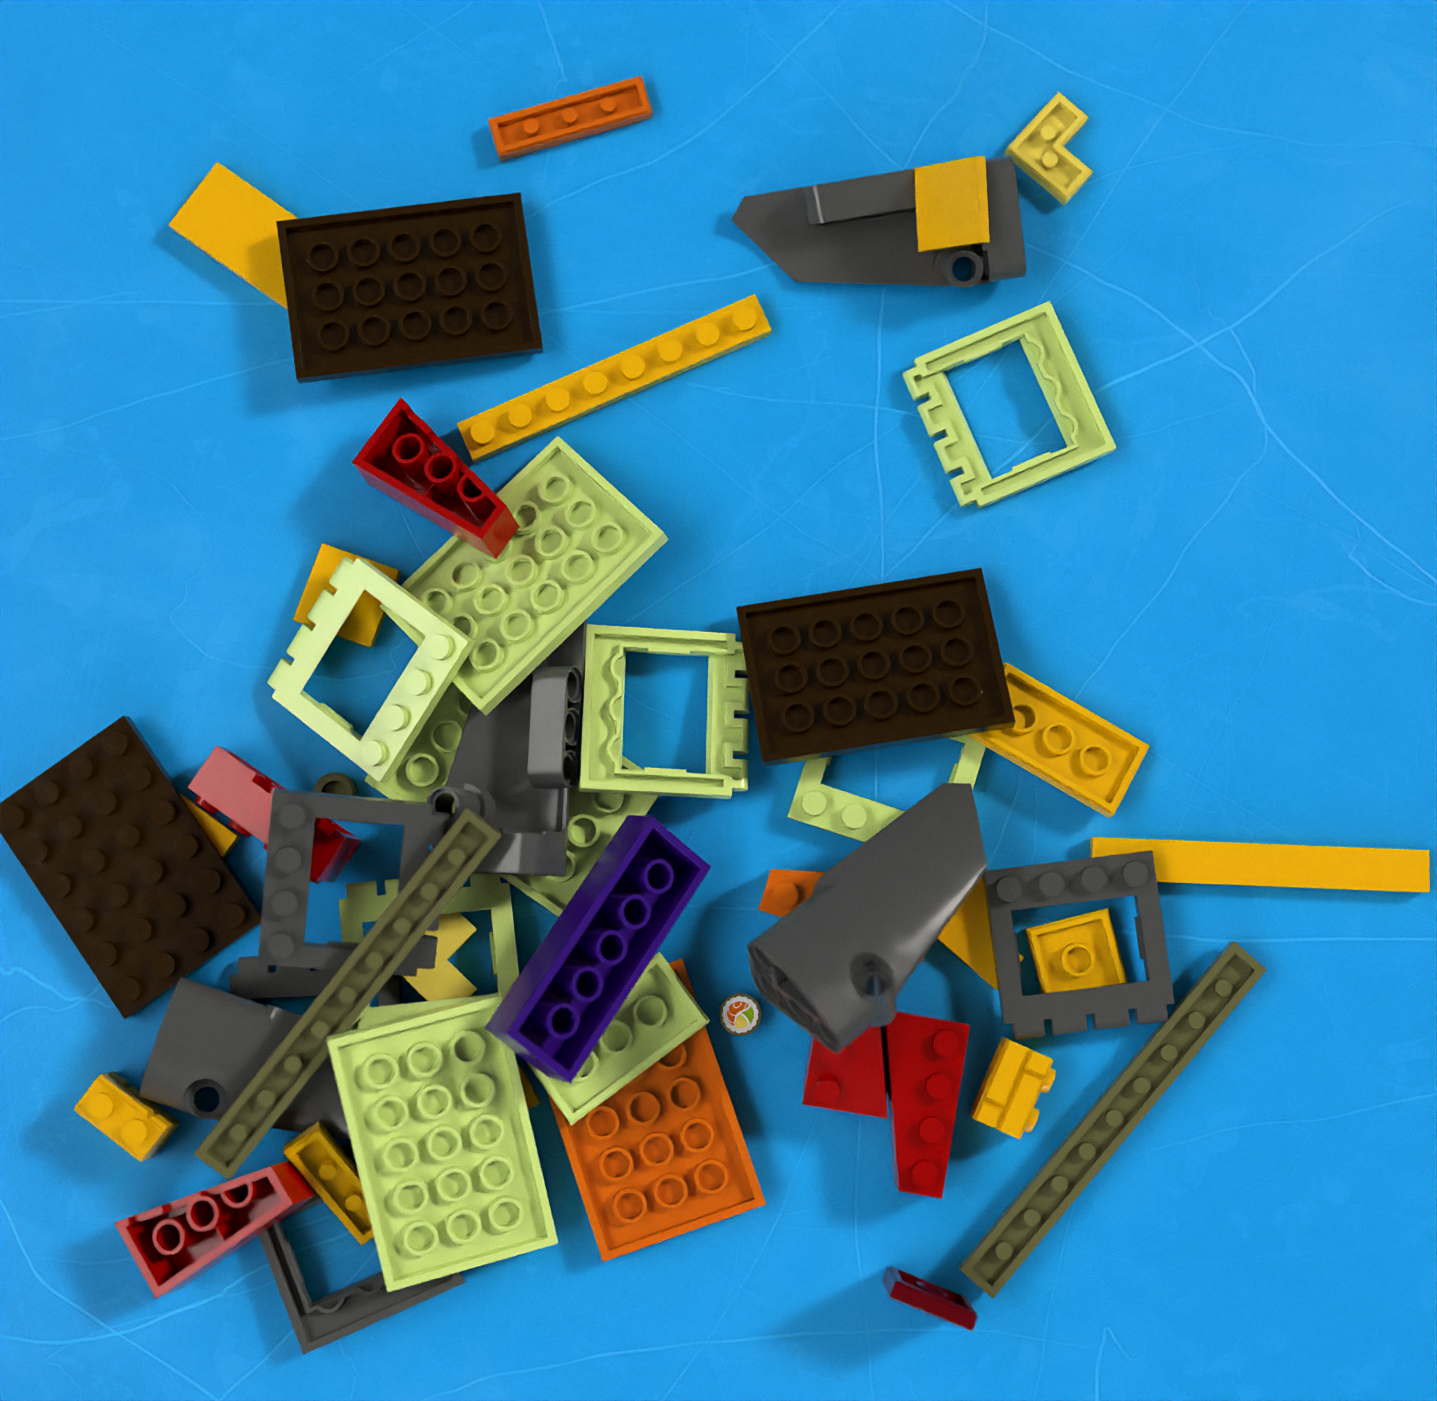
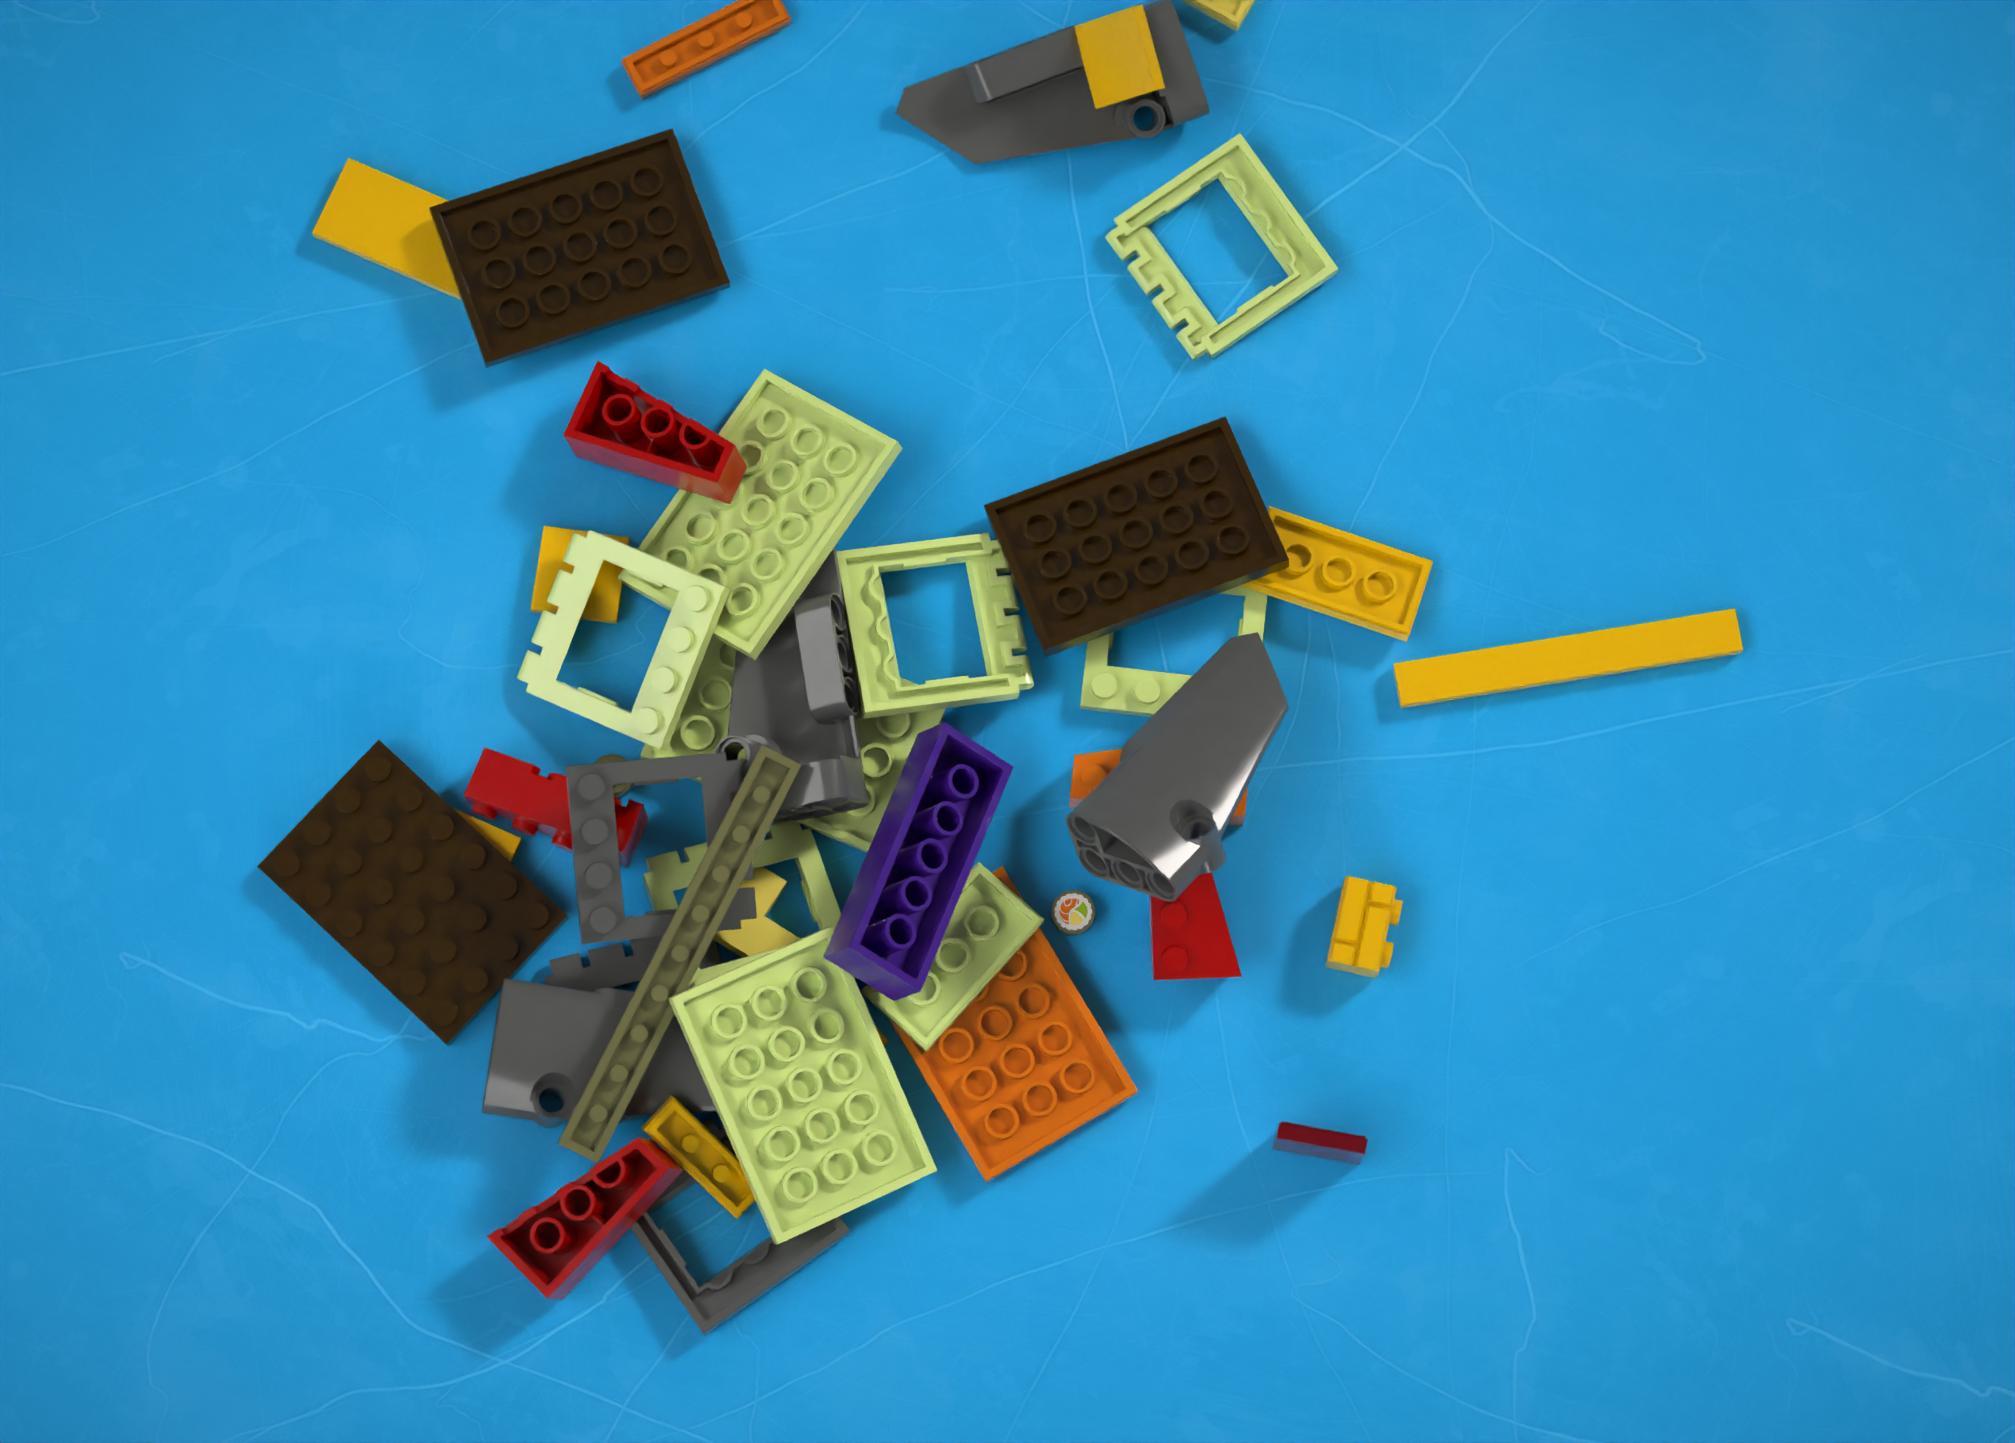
camera: 15 degrees left, 5 degrees down
yellow brick [73,1071,180,1162] -> none
yellow plate [457,294,772,464] -> none
red wedge [883,1011,970,1199] -> none
yellow tile [937,876,1024,990] -> none
olive plate [958,941,1267,1299] -> none
dark grey hinge [983,850,1175,1040] -> none
yellow tile [1024,908,1128,994] -> none

